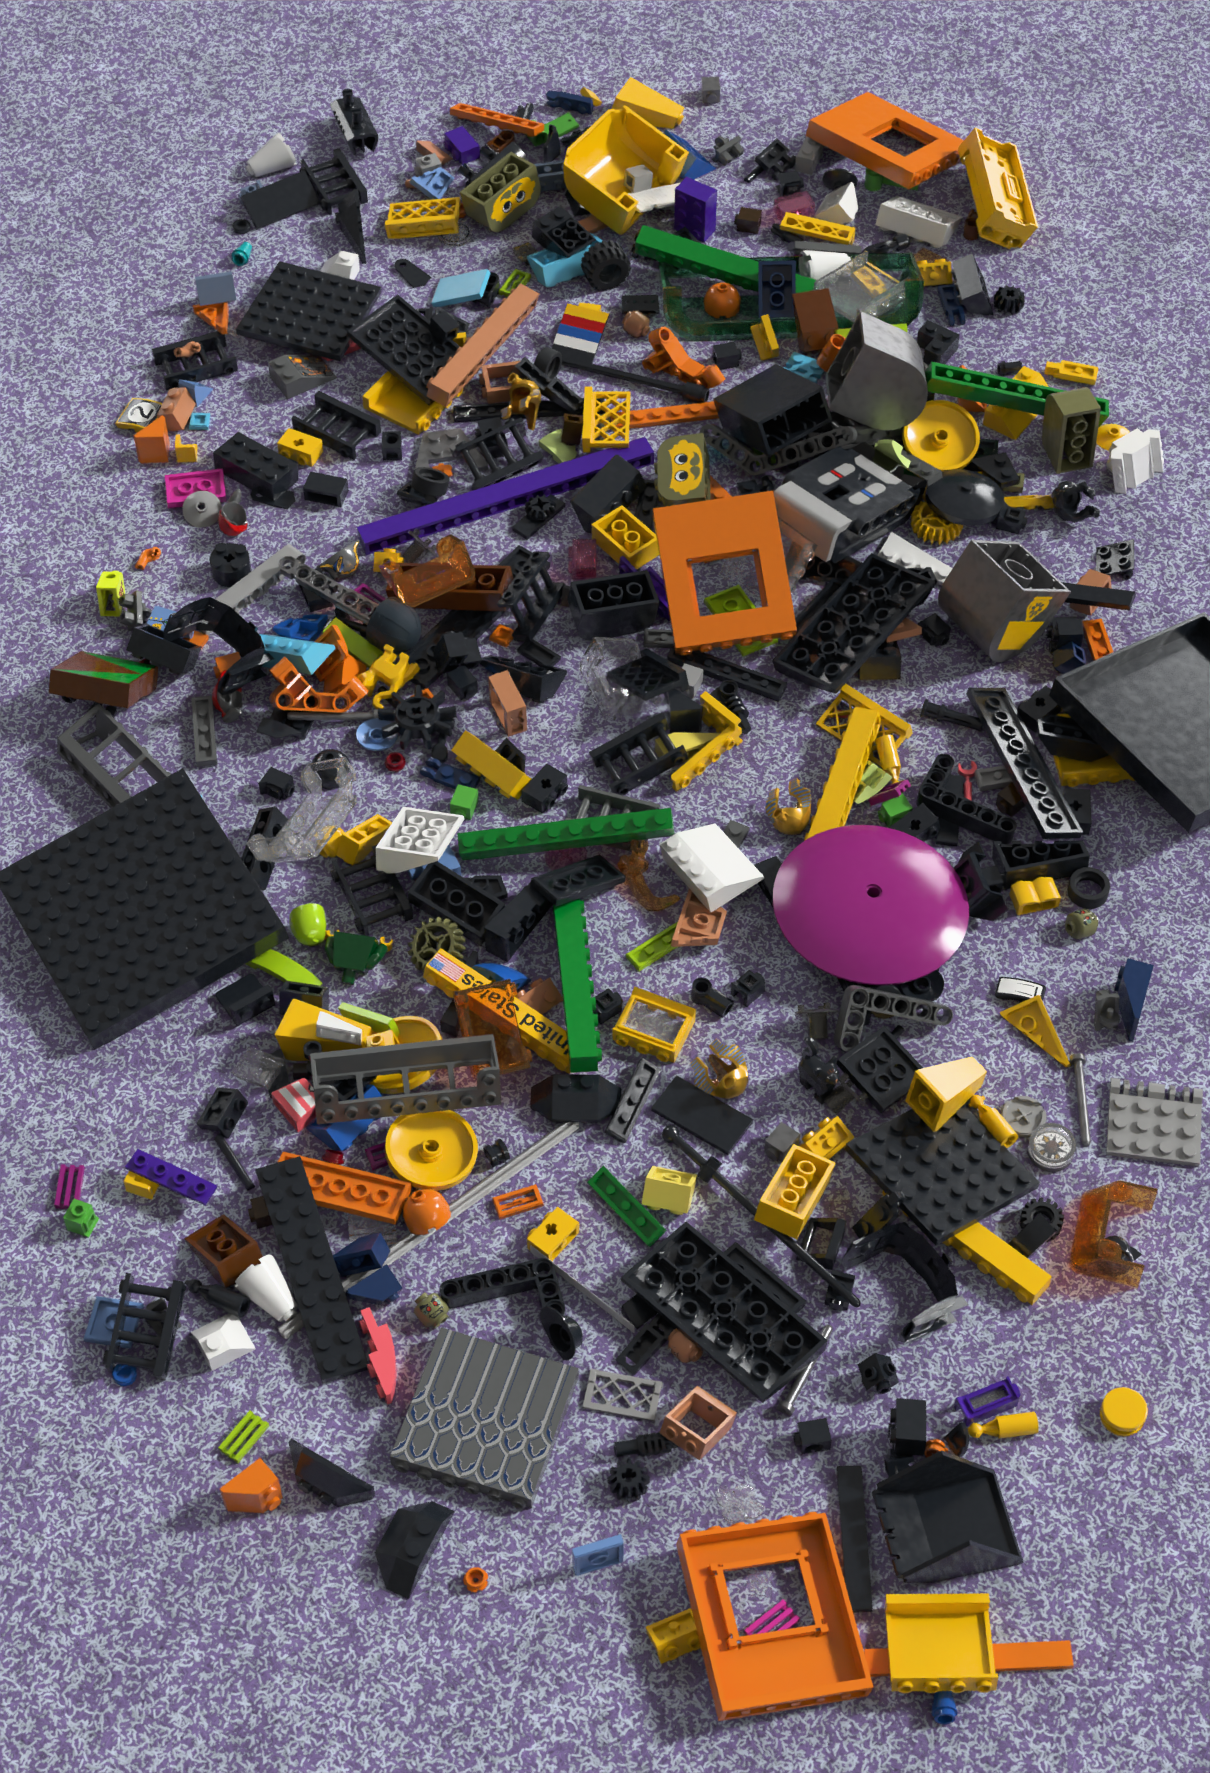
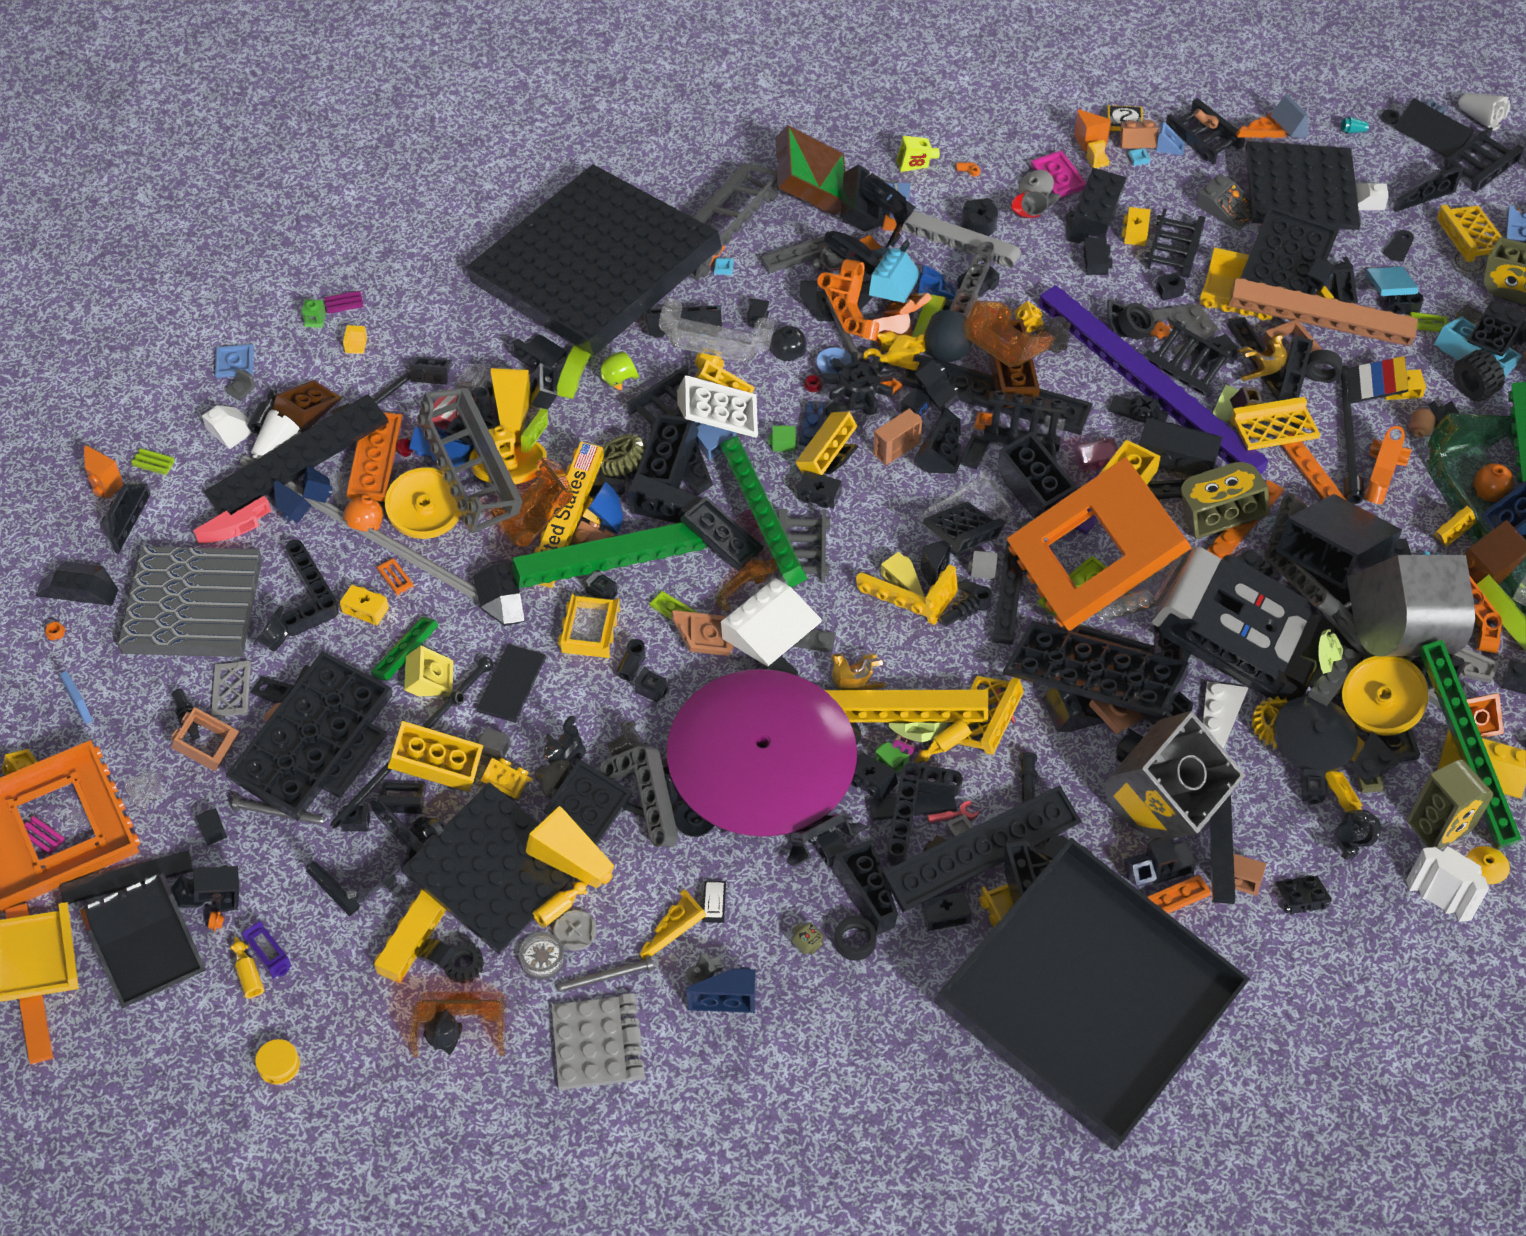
camera: 75 degrees right, 0 degrees up
black fence [103,1273,186,1381] -> none
blue tile [112,1364,137,1386] -> none
dark grey hips [119,590,152,631] -> none
dark purple bracket [125,1149,217,1206] -> none
dark grey hat [316,539,360,580] -> none
white slope [316,1011,362,1045] -> none
dark green torso [324,930,393,985] -> none
olive head [414,1292,449,1329] -> none
black wheel [483,1139,510,1167] -> none
white sticker [530,1245,634,1333] -> none
black fence [589,712,689,795] -> none
tile [604,1058,661,1143] -> none
black gear [608,1458,650,1502] -> none
pearl gold piece [689,1039,748,1099] -> none
black brick [712,342,742,370] -> none
black brick [857,1353,899,1394] -> none
black tile [944,1422,969,1457] -> none
yellow brick [1009,877,1061,915] -> none

